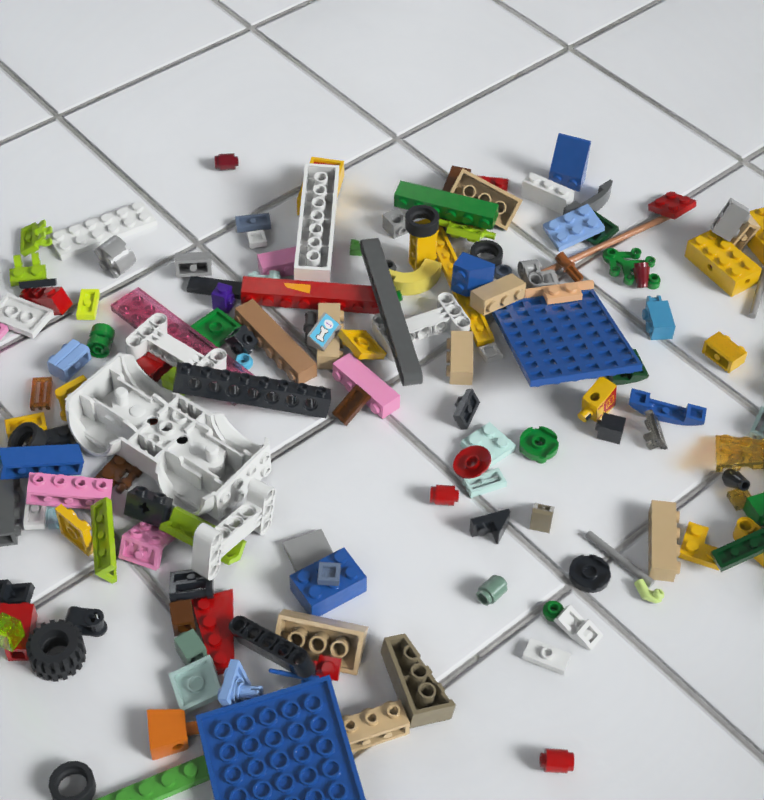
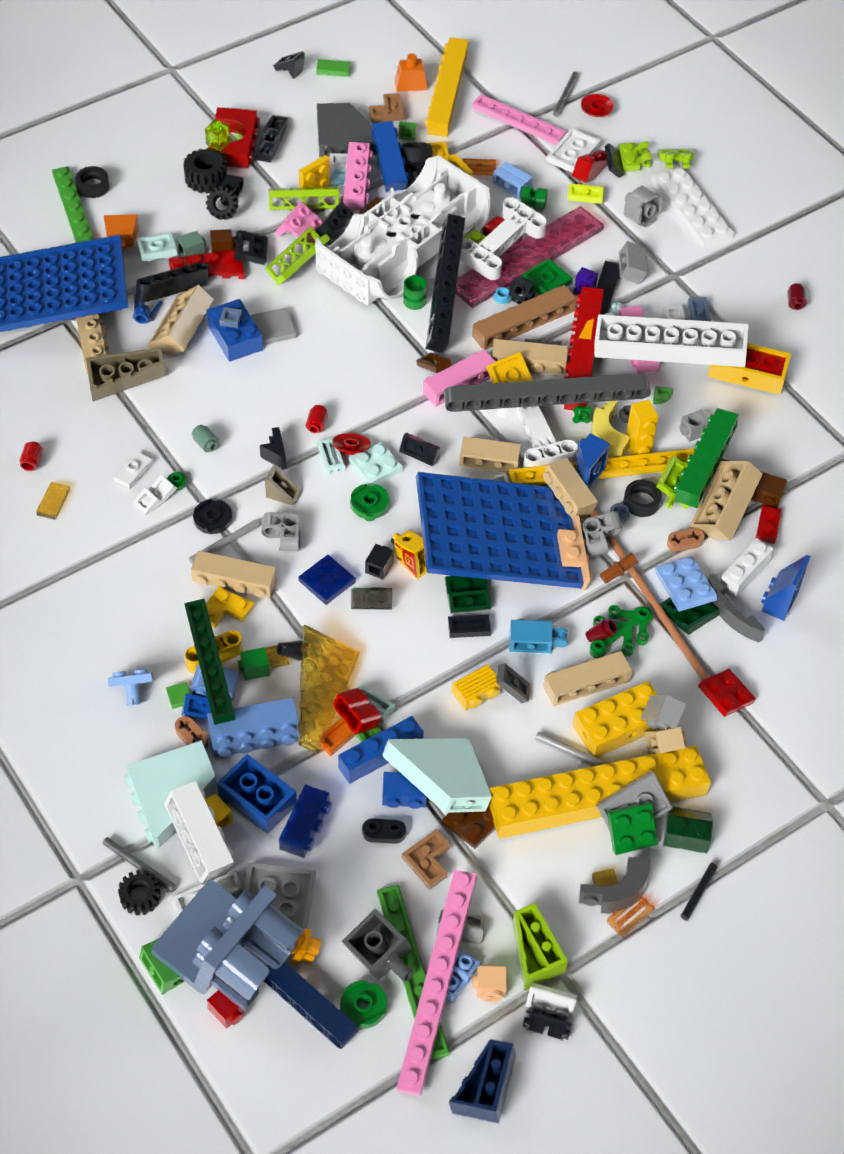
camera: 95 degrees right, 5 degrees up
white beam [191,479,276,581] -> none
light blue plate [218,659,263,707] -> none
slope [307,312,341,351] -> none
red plate [312,654,342,681] -> none
black tyre [405,205,439,238] -> none
blue slope [628,388,707,426] -> none
yellowish green arm [634,579,664,604] -> none
none -> clear yellow tile [36,482,70,520]
none -> black tyre [206,187,239,220]
none -> light grey piece [261,512,301,551]
none -> clear blue plate [298,554,356,605]
none -> green wheel [403,275,427,310]
none -> black tile [448,614,491,638]
none -> dark grey plate [496,663,530,703]
none -> tan brick [543,651,632,707]
none -> nougat beam [667,528,705,552]

